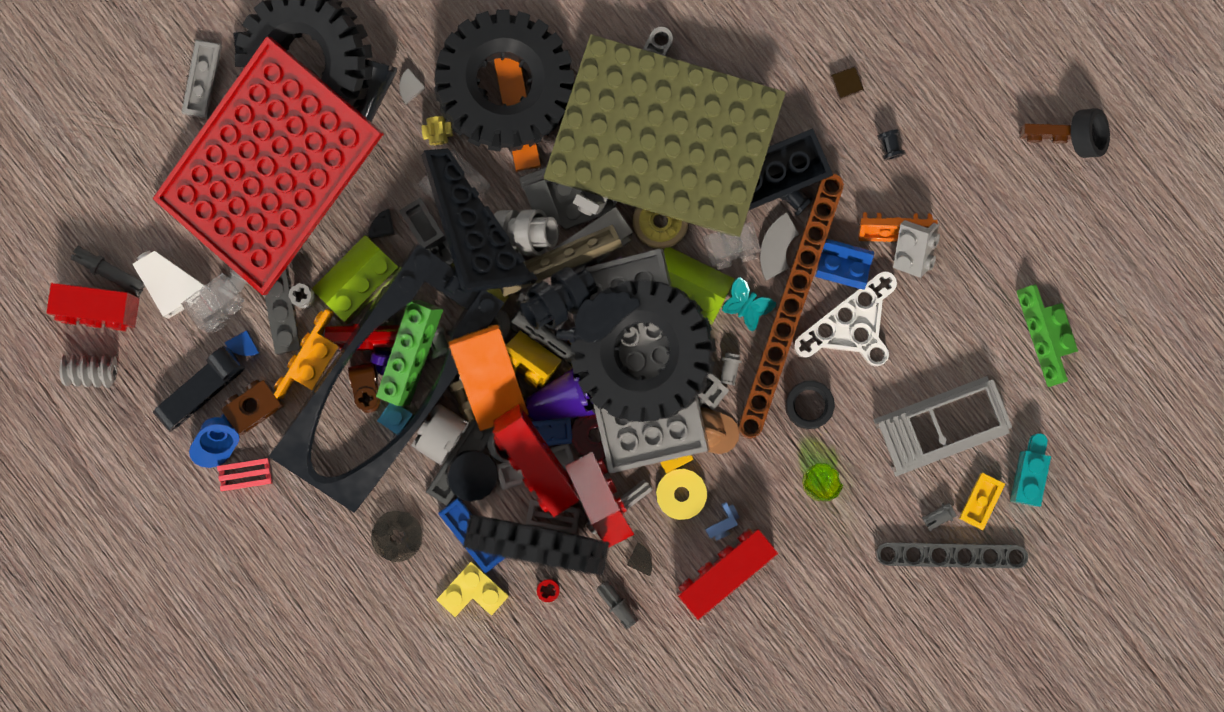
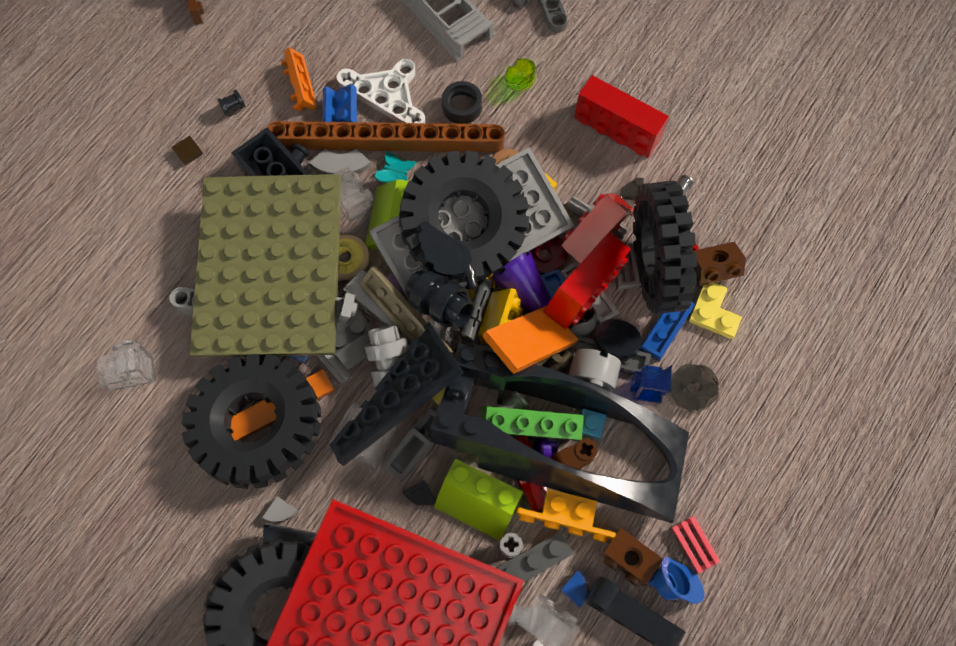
camera: 110 degrees left, 15 degrees down
light yellow gear [421,116,453,145] -> none
light yellow tile [656,469,707,520] -> none
medium blue bracket [705,502,739,541] -> none
light grey bracket [893,220,940,278] -> none
none -> clear blue window [629,365,672,404]
none -> reddish brown brick [693,241,746,286]

